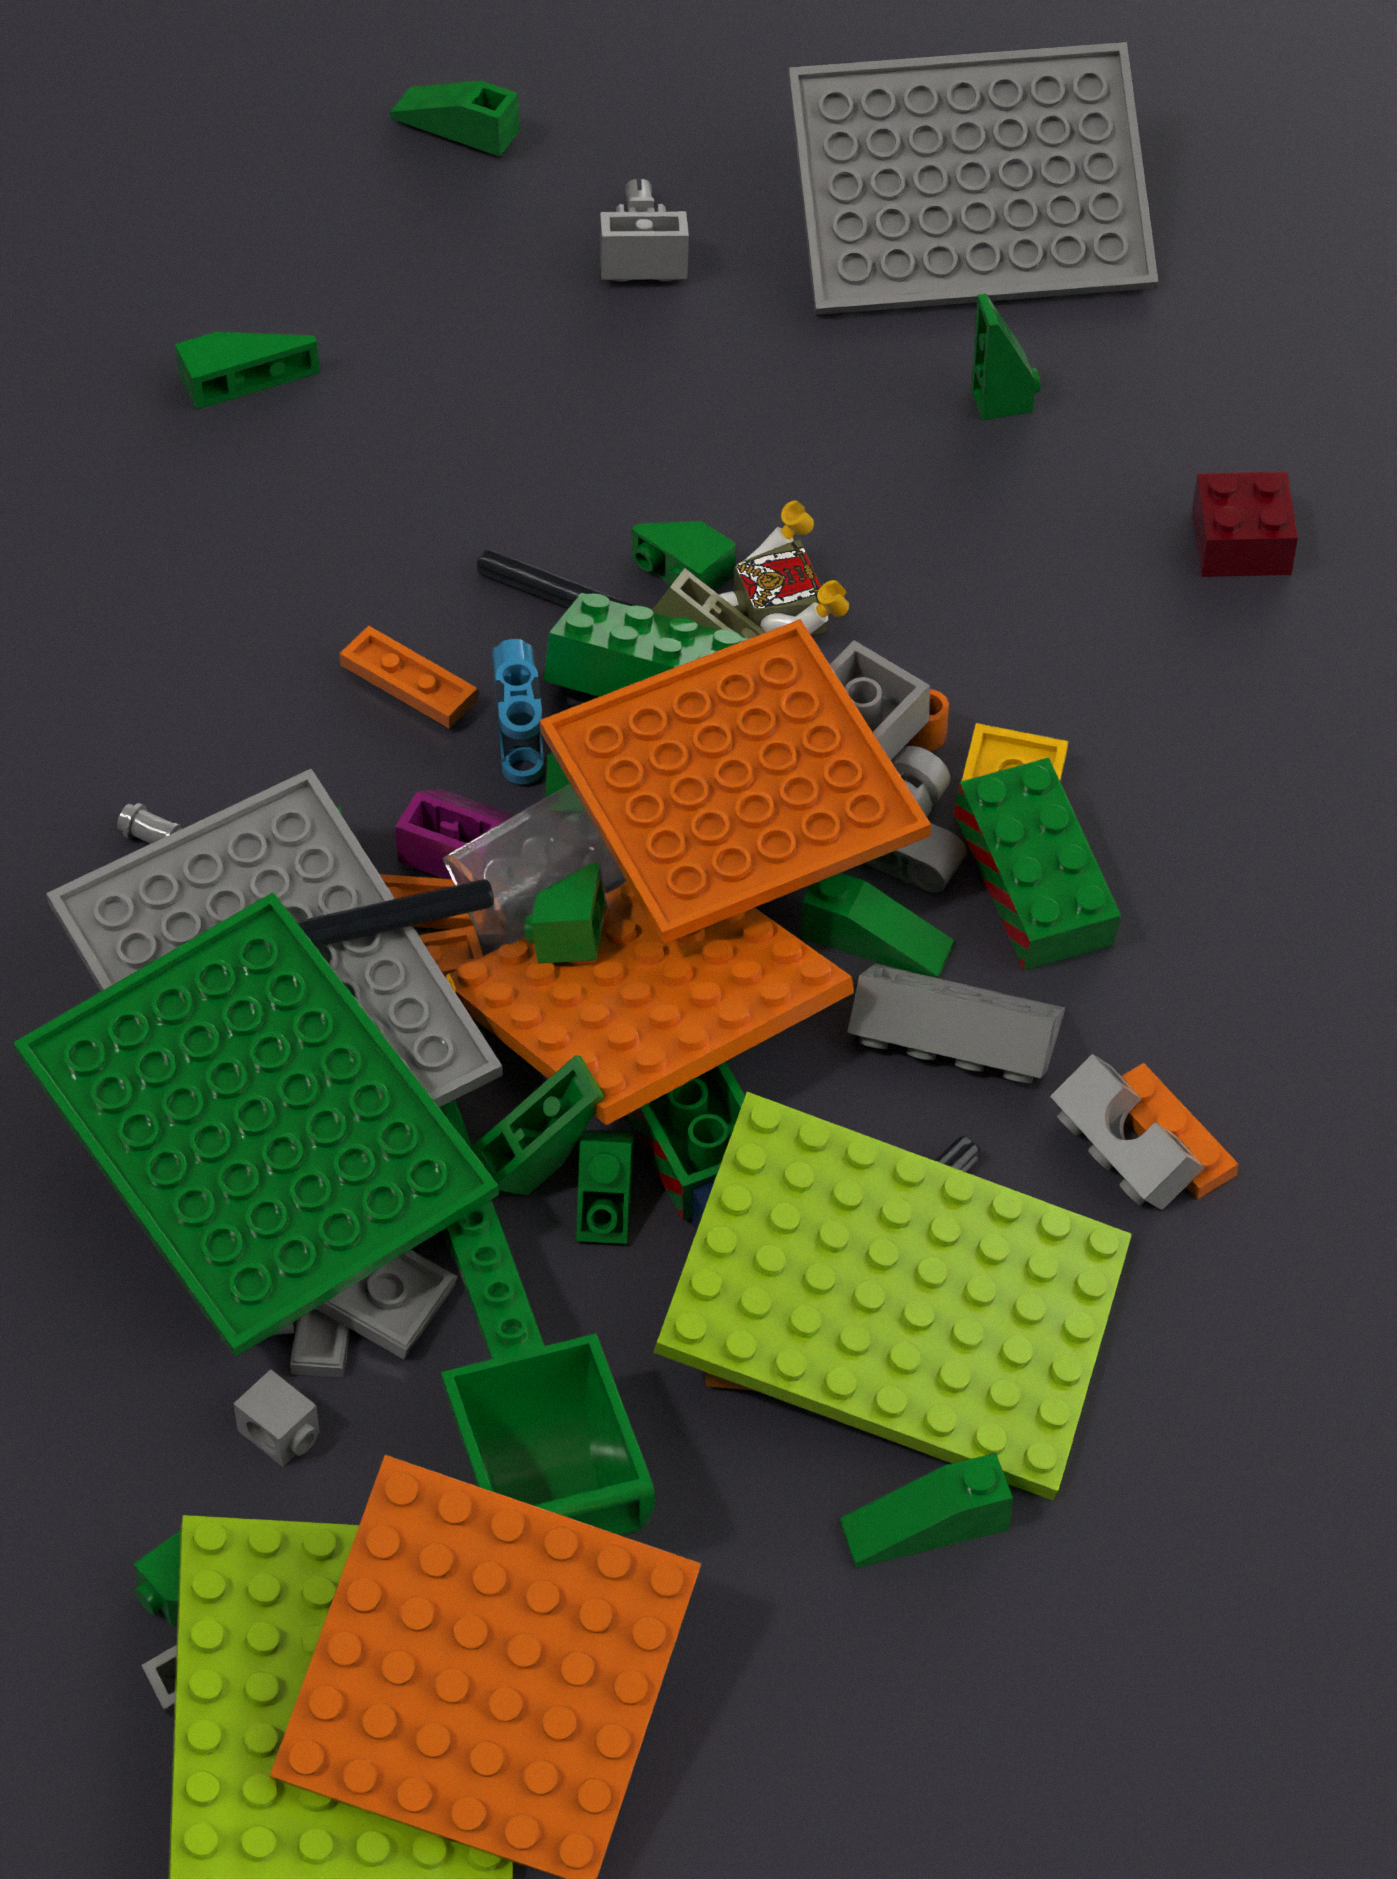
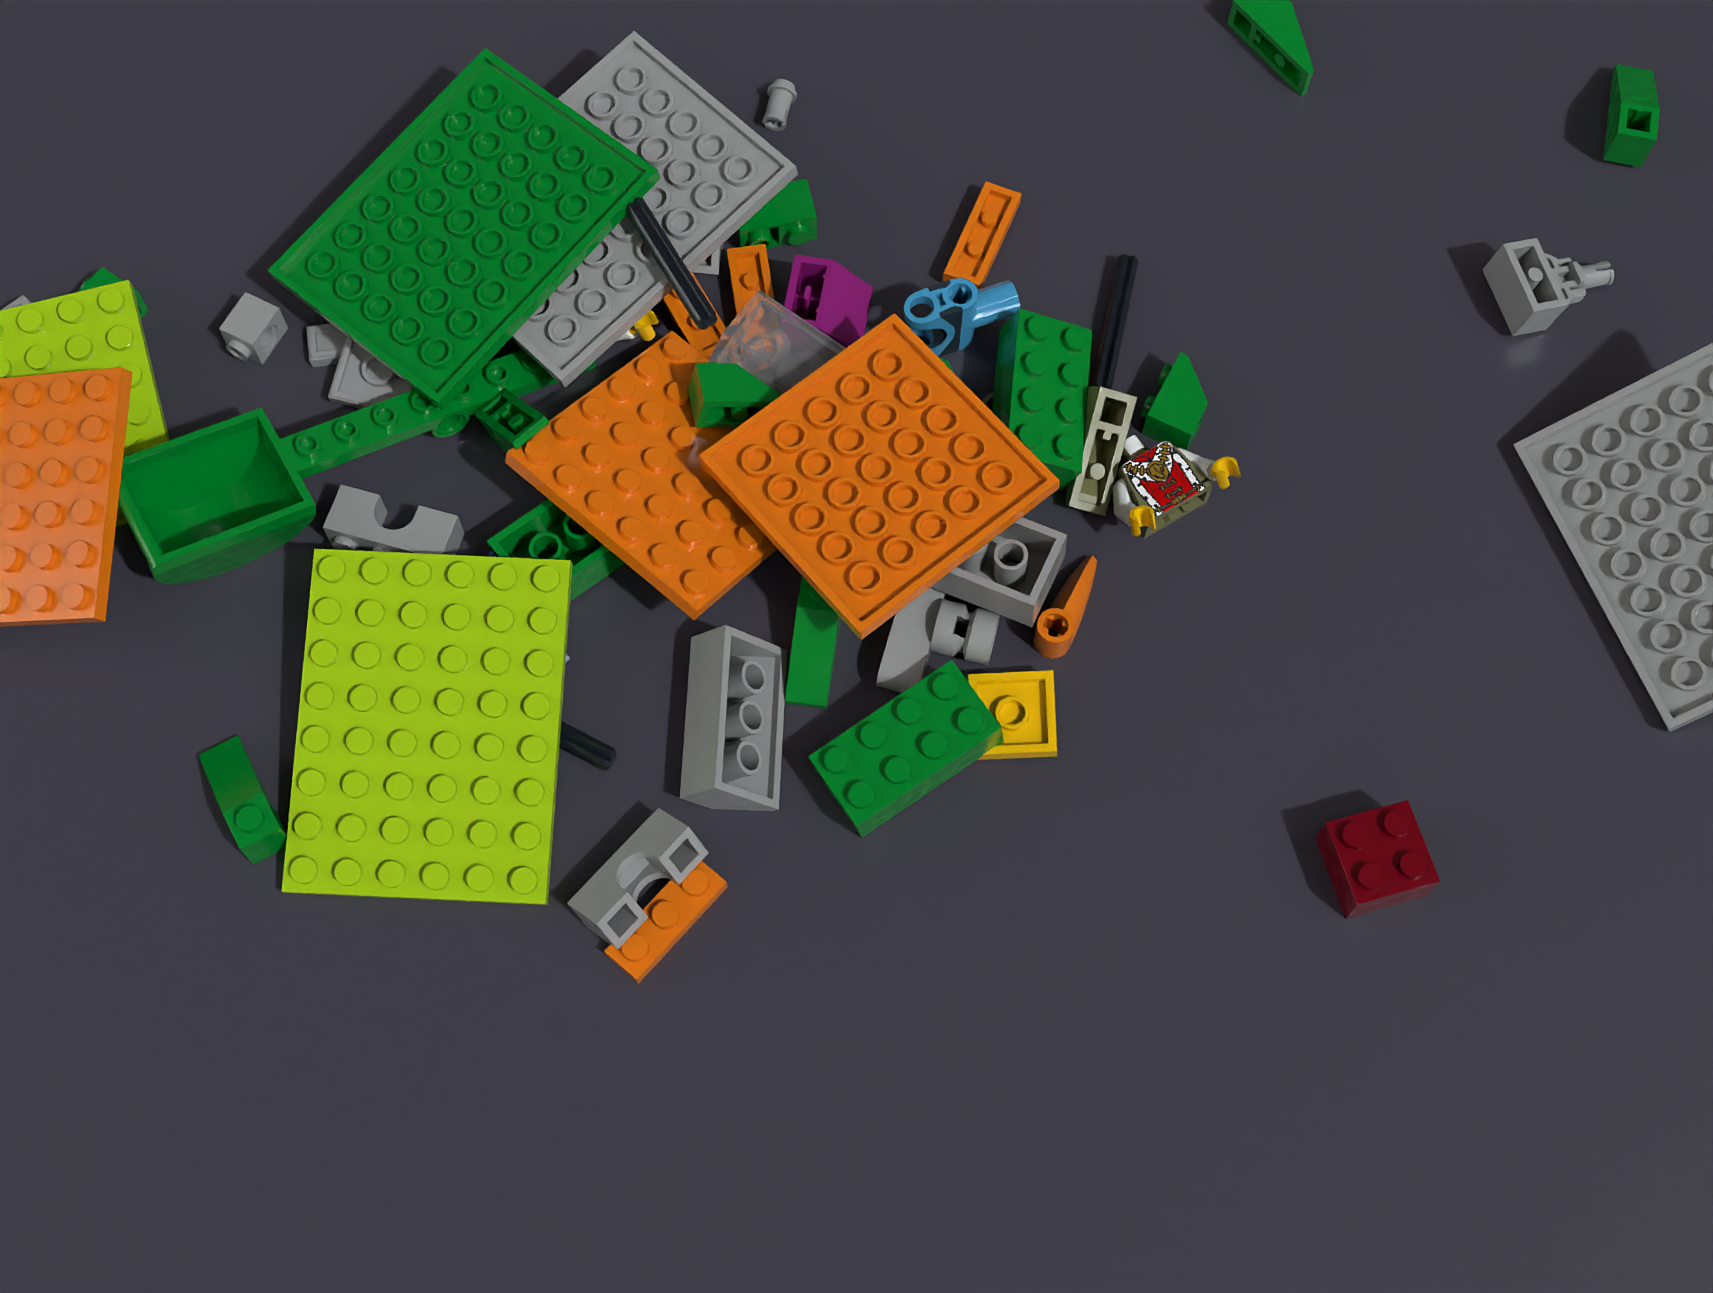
camera: 75 degrees right, 15 degrees up
green slope [576,1130,635,1244] -> none
green slope [971,293,1041,421] -> none
none -> light grey arch [323,485,465,555]

